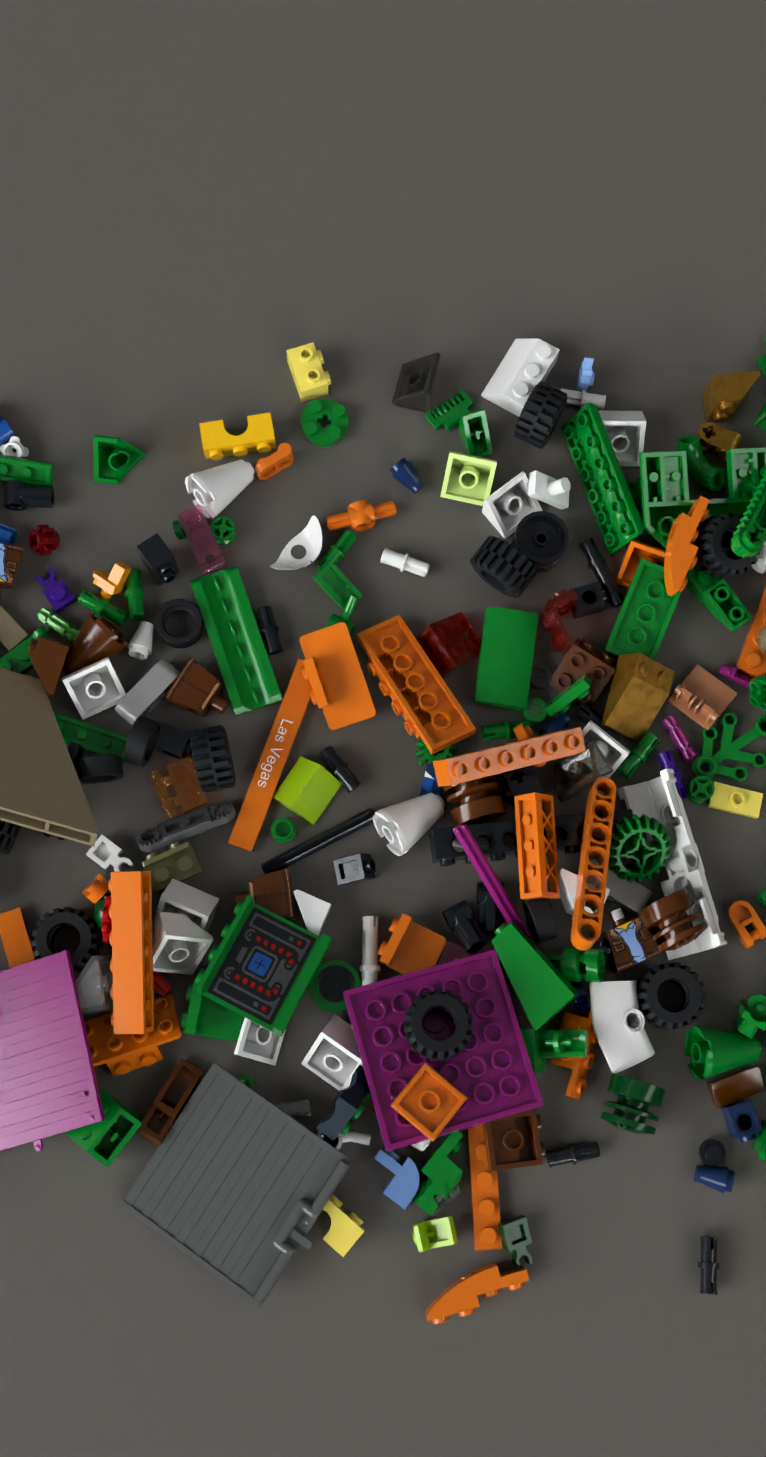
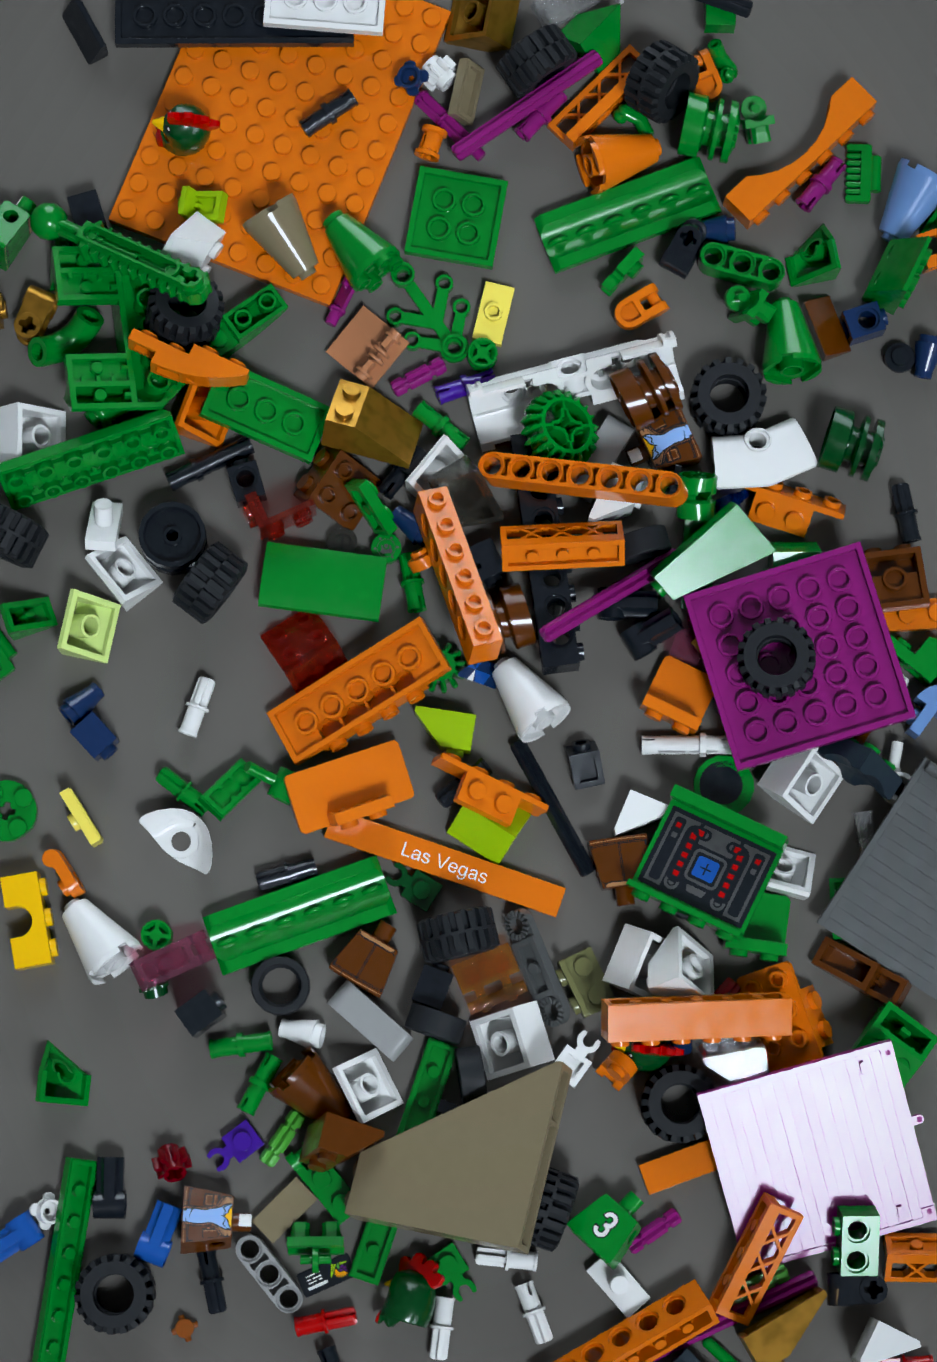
camera: 90 degrees left, 5 degrees up
light orange piece [93,562,132,600] -> none
green plate [271,818,296,843] -> none
orange axle [326,500,397,532] -> none
orange tile [390,1062,467,1142] -> none
green hips [539,1029,587,1058] -> none
none -> light yellow plate [59,787,104,848]
none -> dark blue brick [70,711,120,762]
none -> dark green plate [385,863,443,912]
none -> lime slope [415,705,476,758]
none -> orange bracket [431,752,549,828]
none -> white slope [469,1000,555,1081]

